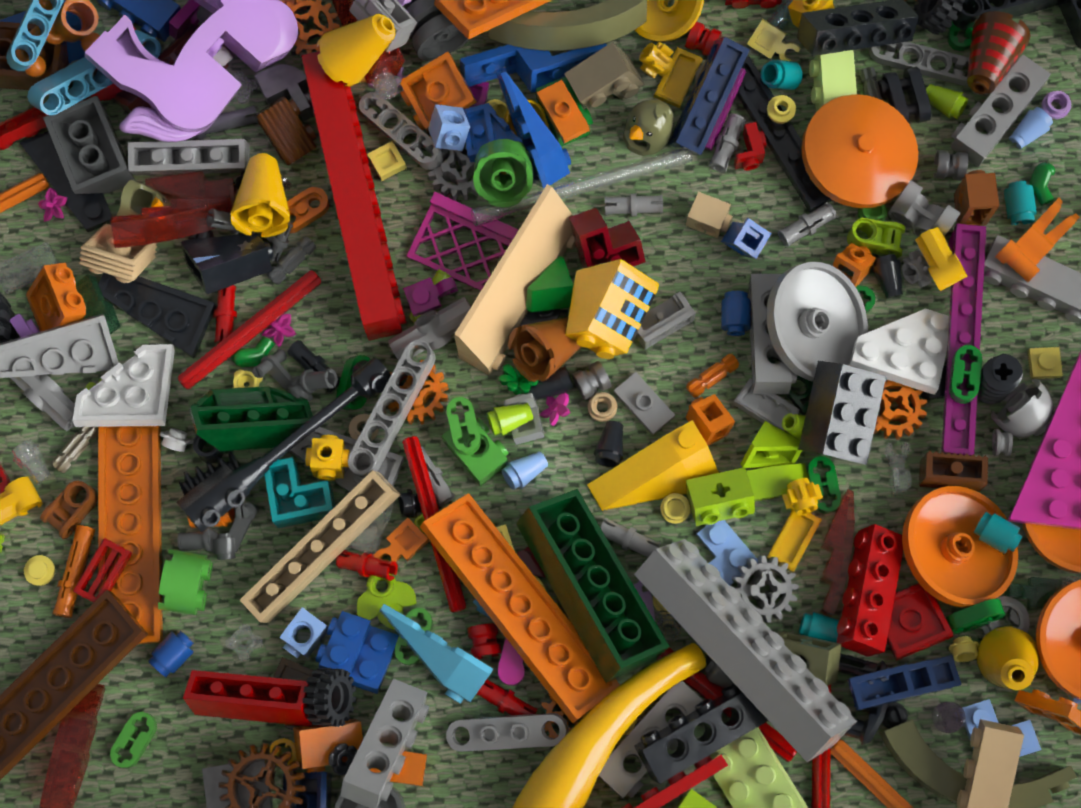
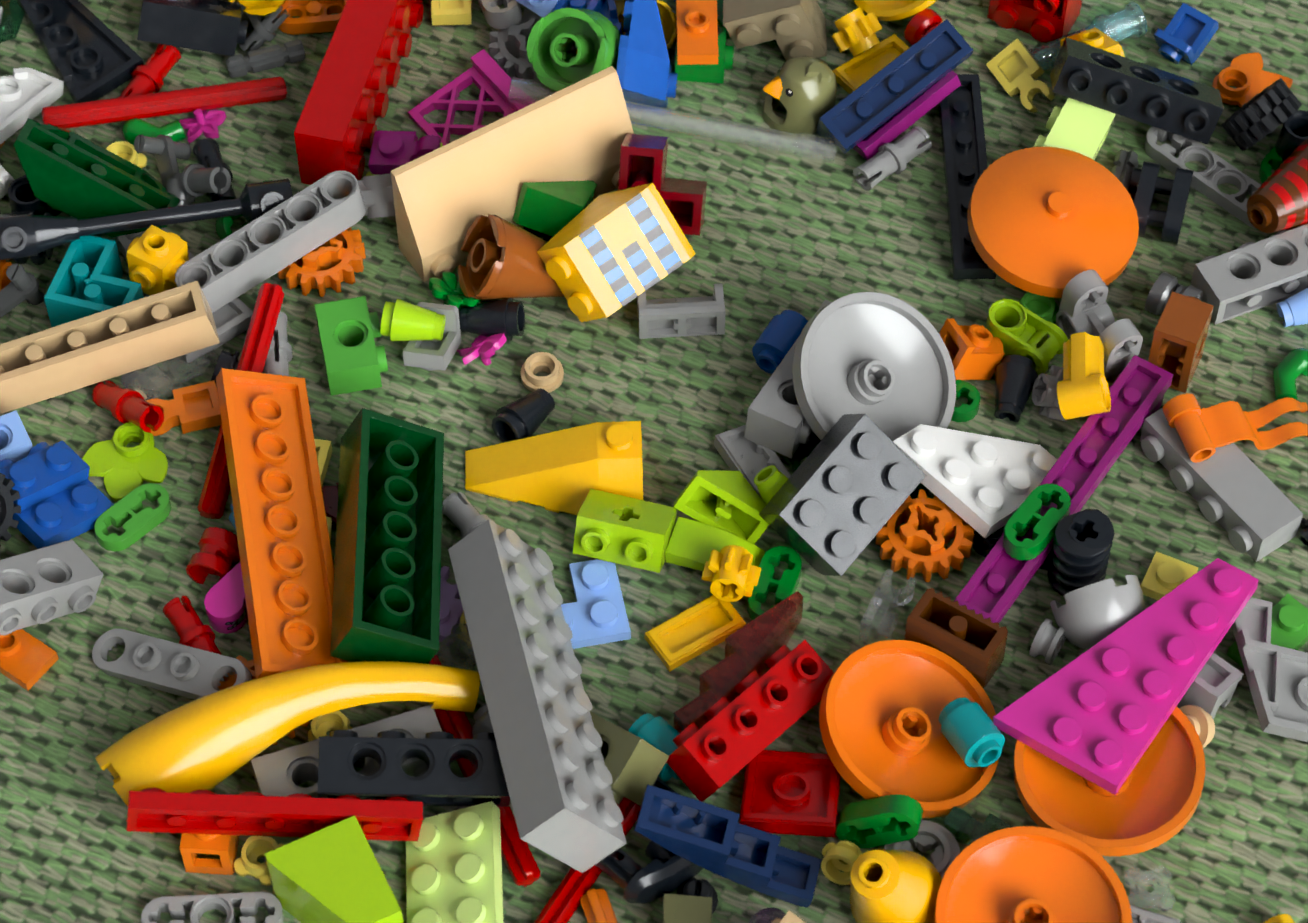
camera: 25 degrees right, 20 degrees down
medium azure wedge [379,604,493,704] -> none
bright green beam [446,397,481,455] -> none
light blue cone [502,451,548,490] -> none
flat silver wheel [572,361,612,400] -> none
light grey pin [605,193,663,217] -> none
light grey plate [613,372,675,436] -> none
light yellow plate [660,493,691,524] -> none
orange brick [685,394,735,446] -> none
tan brick [686,191,733,238] -> none
orange axle [686,354,739,398] -> none
blue brick [721,218,772,259] -> none
light grey gear [732,555,799,623] -> none
red bracket [734,122,767,171] -> none
teal brick [761,60,803,90] -> none
light yellow plate [767,95,796,124] -> none
light grey pin [778,202,837,247] -> none
lime cone [926,84,968,119] -> none
teal brick [1003,181,1037,225] -> none

